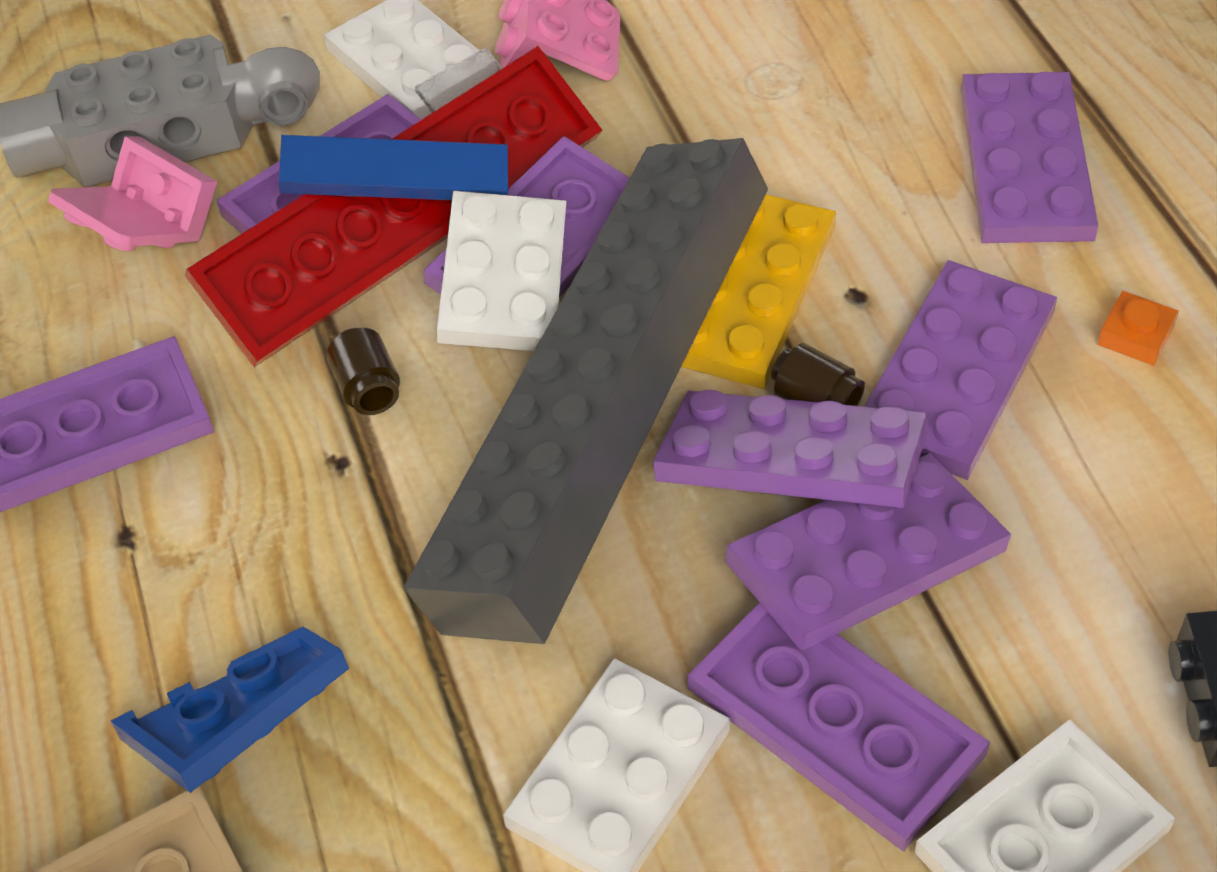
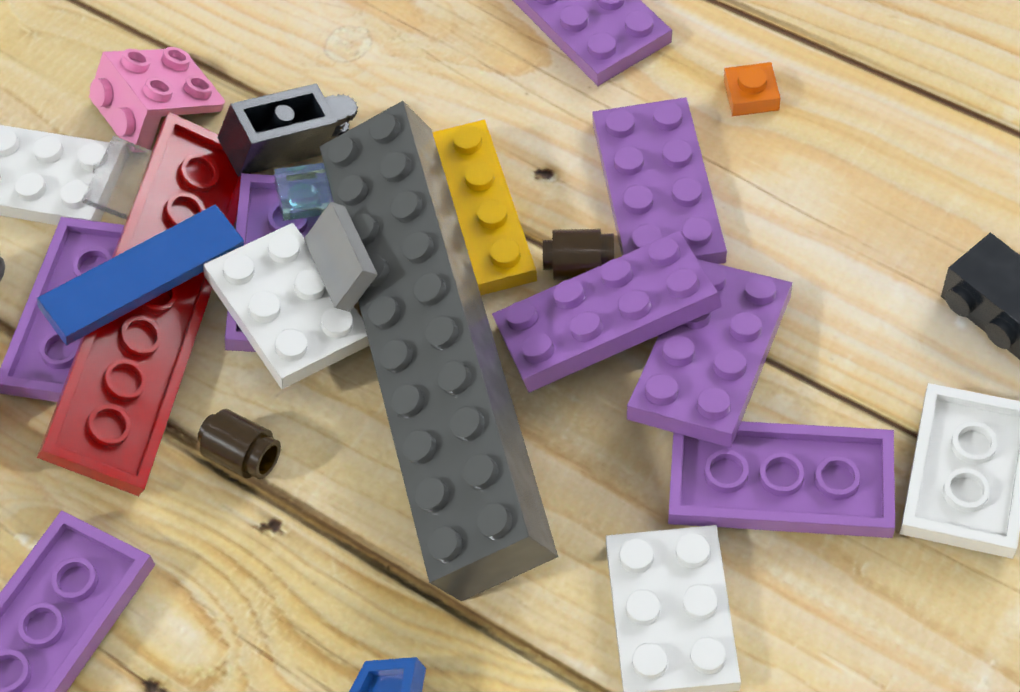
camera: 35 degrees left, 5 degrees up
none -> black hinge [217,83,358,177]
none -> clear light blue plate [274,163,333,221]
none -> light grey tile [304,202,378,312]

